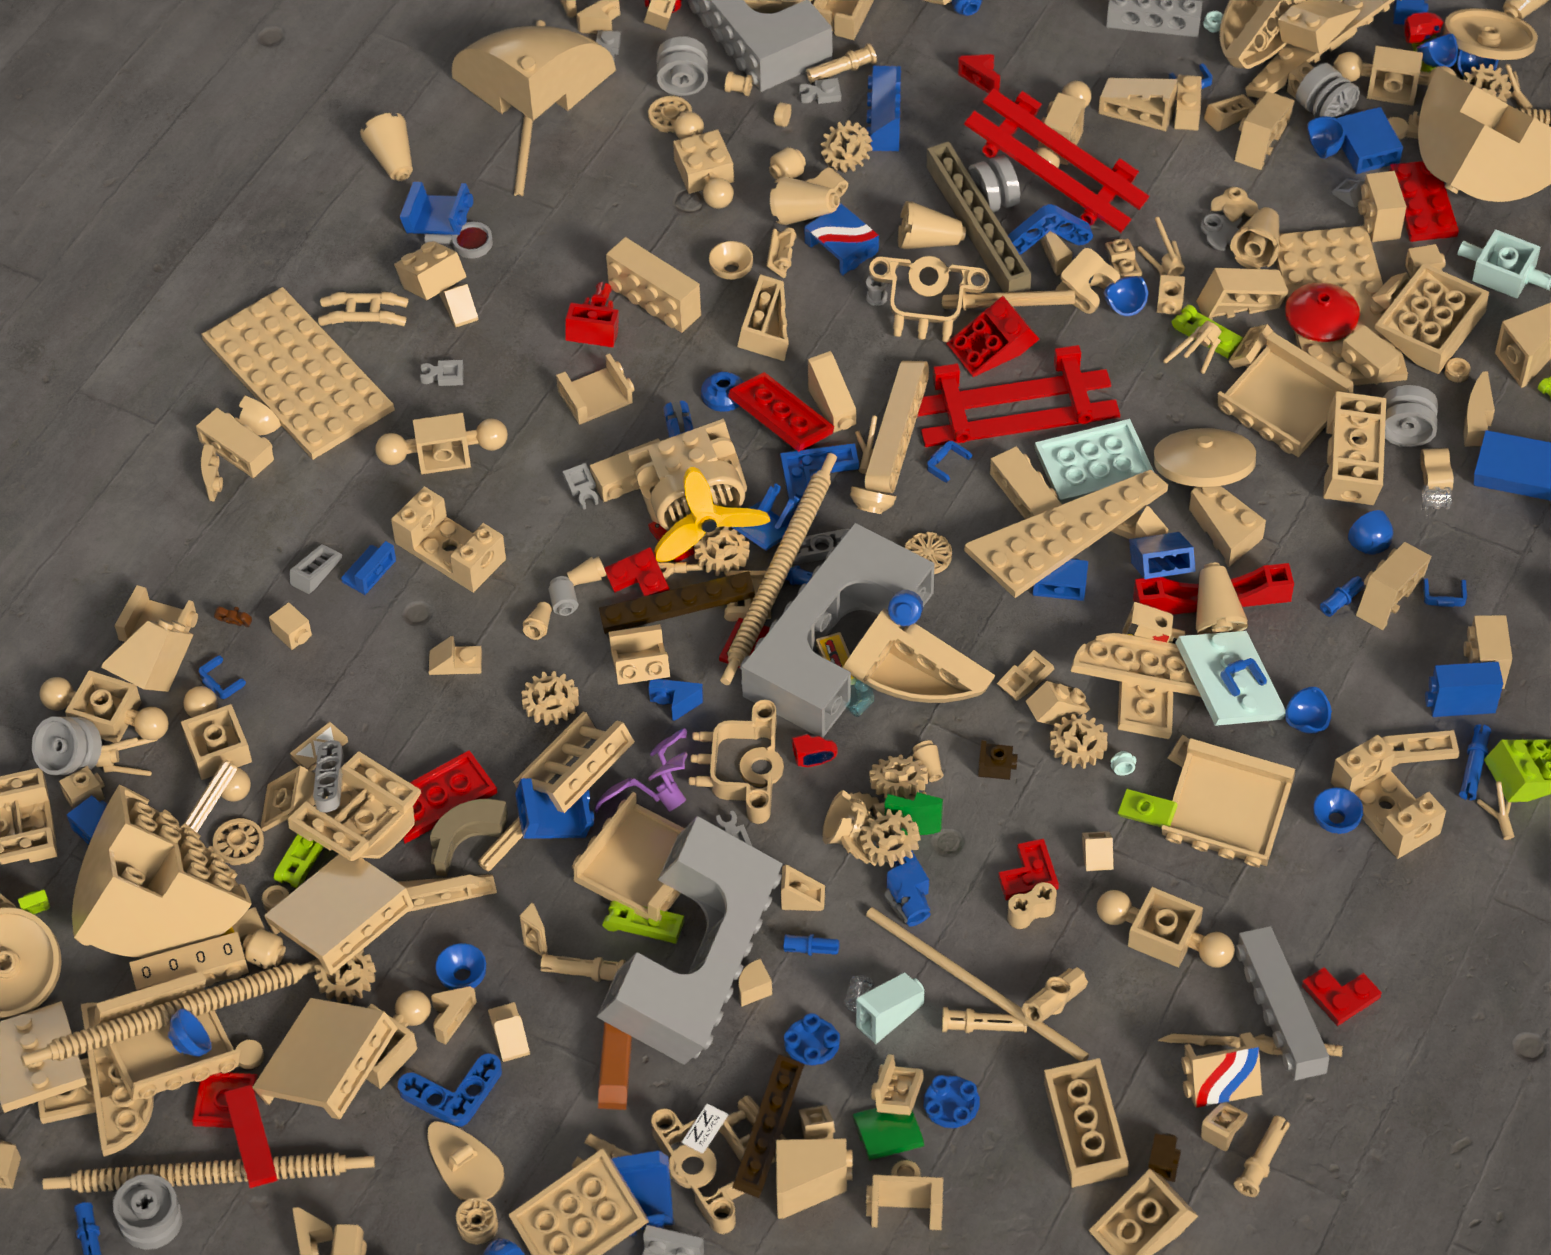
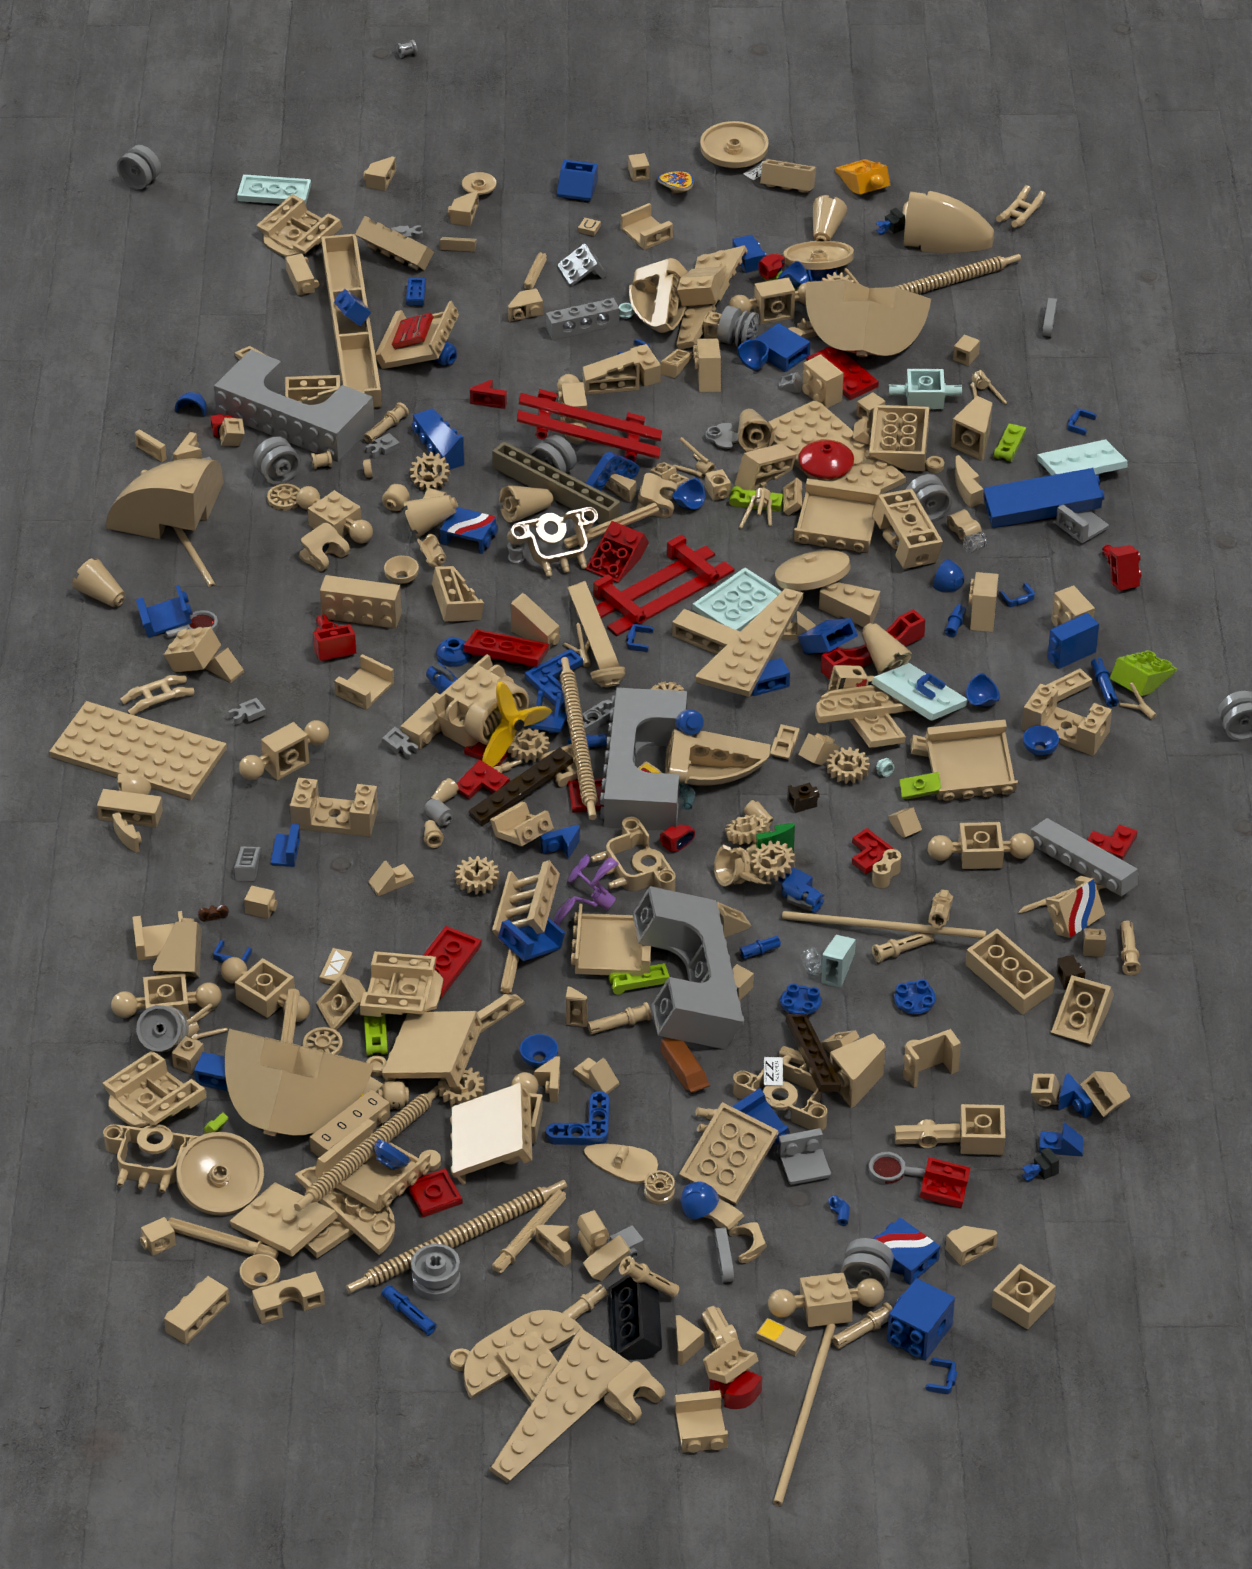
camera: 30 degrees left, 10 degrees down
red tile [224,1085,278,1188] -> none
light grey beam [313,740,344,812] -> none
dark tan arch [430,799,508,877] -> none
green slope [853,1108,924,1161] -> none
tan bracket [871,1054,924,1115] -> none
tan plate [1211,187,1259,223] -> none
tan brick [1341,325,1400,385] -> none
none -> tan piece [299,523,350,572]
none -> tan axle [492,1189,566,1273]

